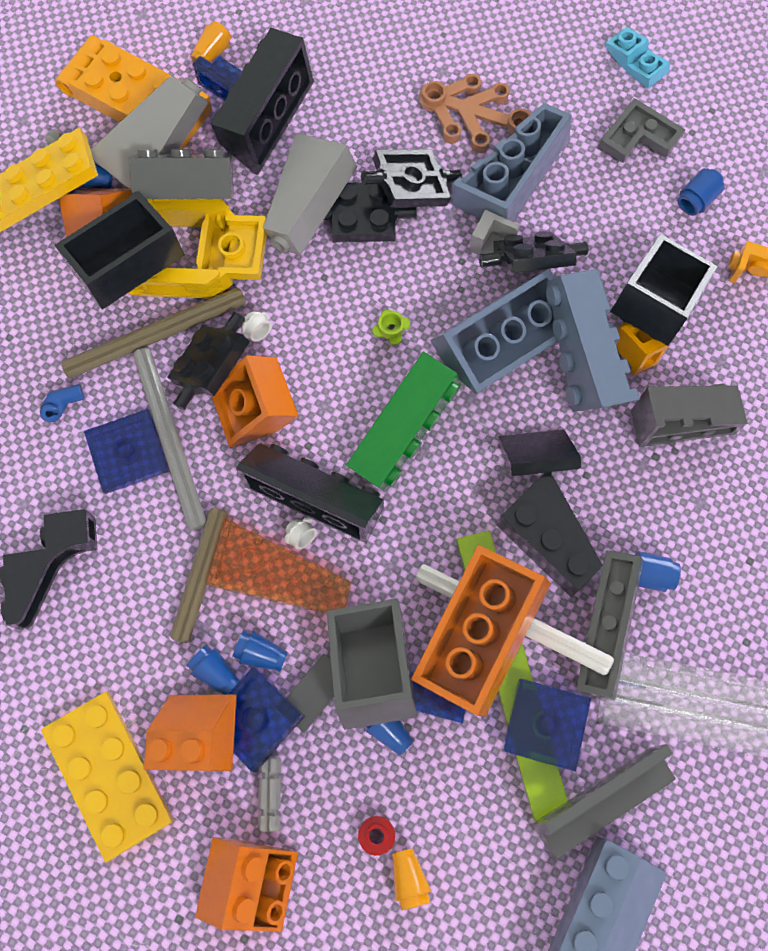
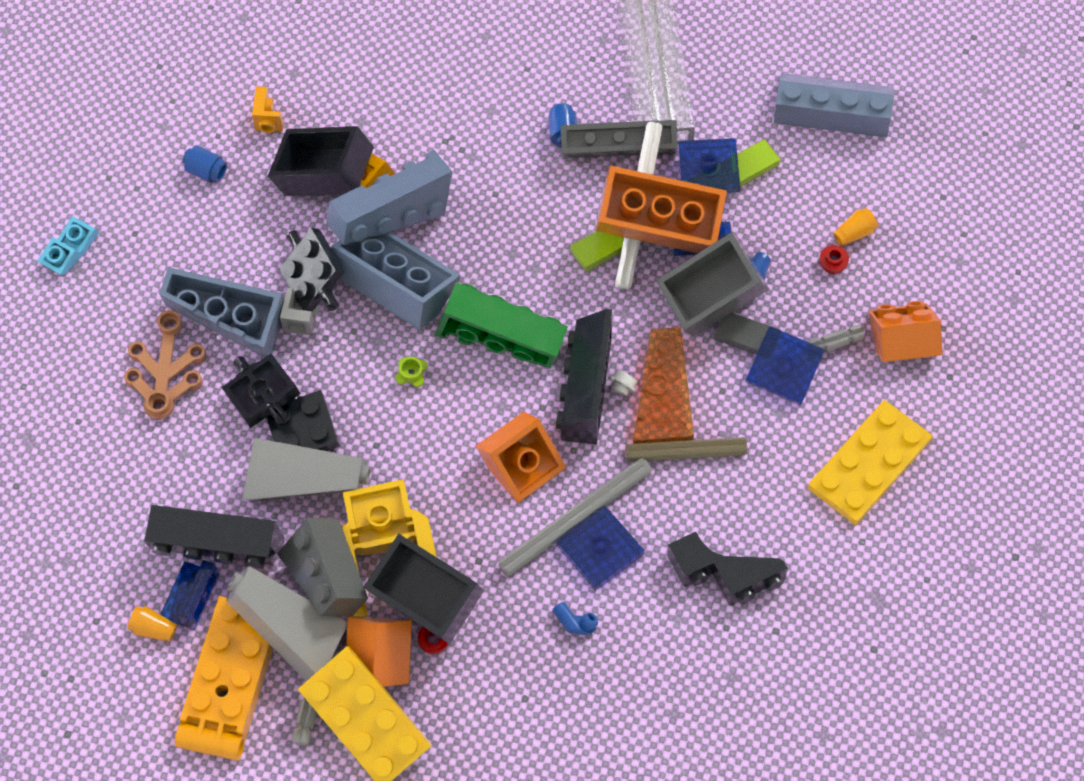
camera: 105 degrees left, 10 degrees down
dark tan axle [61,288,246,378] -> none
orange slope [143,694,236,771] -> none
black plate [167,312,250,411] -> none
blue cone [186,644,240,695] -> none
blue cone [232,630,288,672] -> none
white plate [241,311,272,341] -> none
black wedge [496,472,603,597] -> none
black tile [499,429,581,476] -> none
dark grey fence [533,744,676,859] -> none
dark grey plate [598,98,686,163] -> none
dark grey wedge [631,384,748,447] -> none

